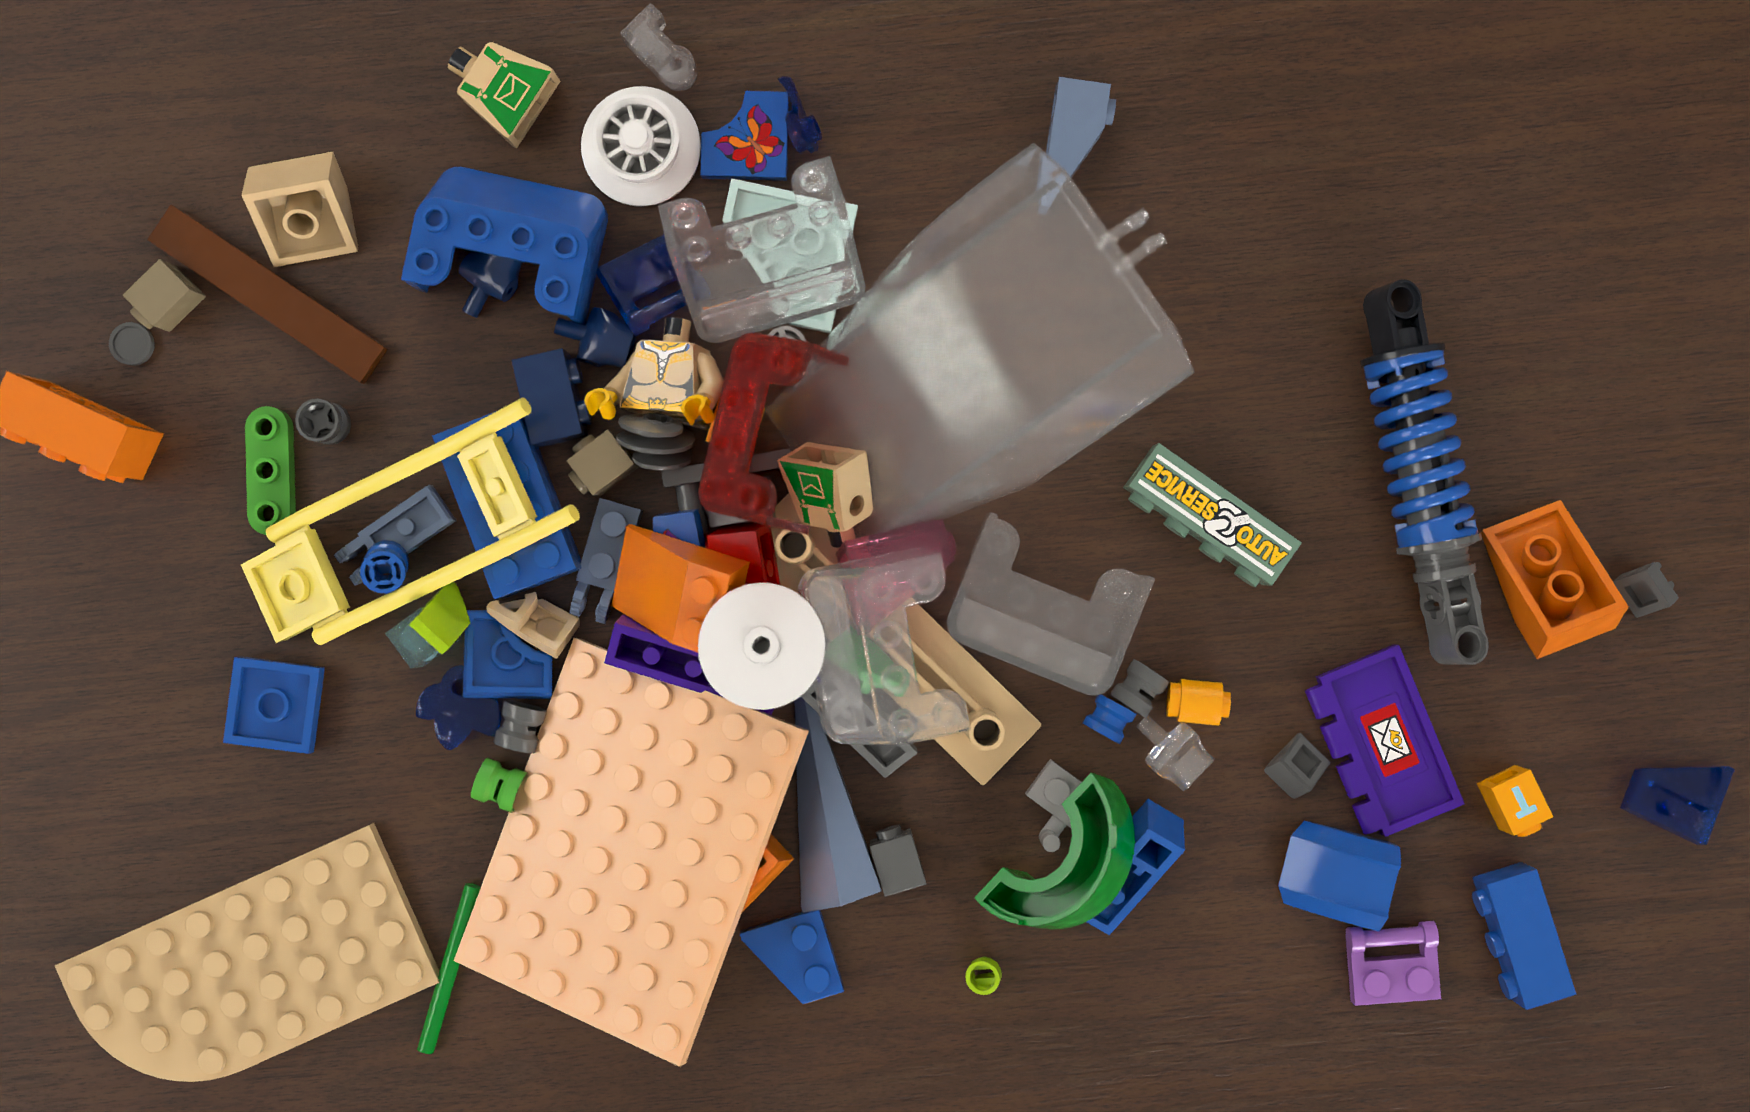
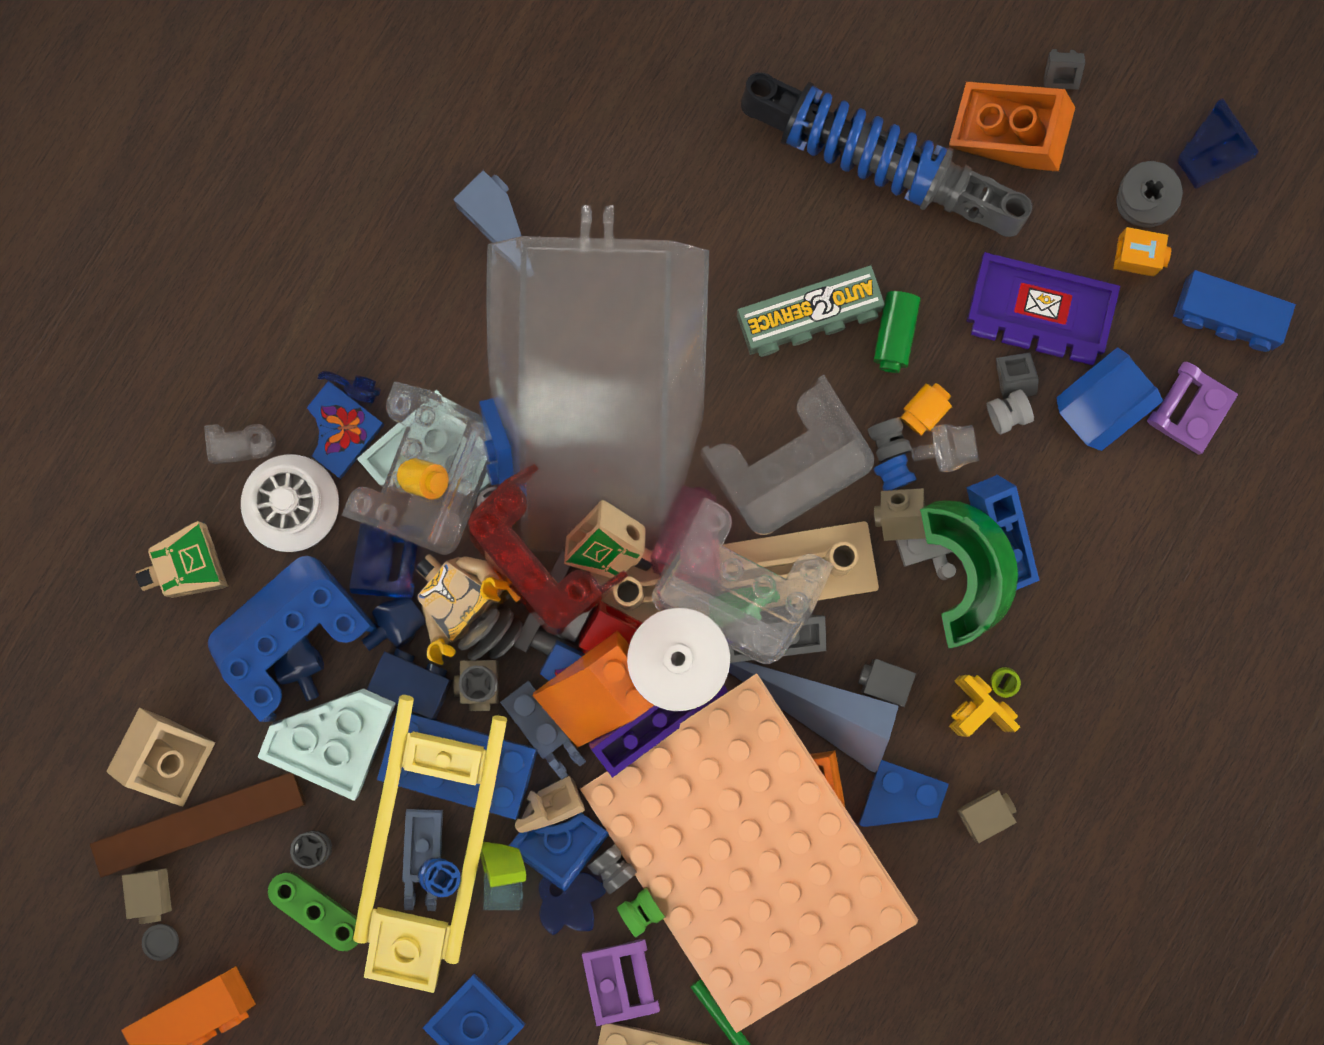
camera: 50 degrees left, 5 degrees down
none -> light aqua plate [258,689,396,801]
none -> yellow brick [397,458,449,500]
none -> dark grey wheel [459,665,498,702]
none -> blue wing [479,398,515,498]
none -> medium lavender plate [582,939,660,1026]
none -> green brick [873,291,921,373]
none -> dark tan brick [874,488,926,541]
none -> yellow bracket [949,675,1020,737]
none -> dark tan brick [956,789,1017,843]
none -> light grey wheel [987,389,1034,435]
none -> dark grey piece [1116,161,1183,228]

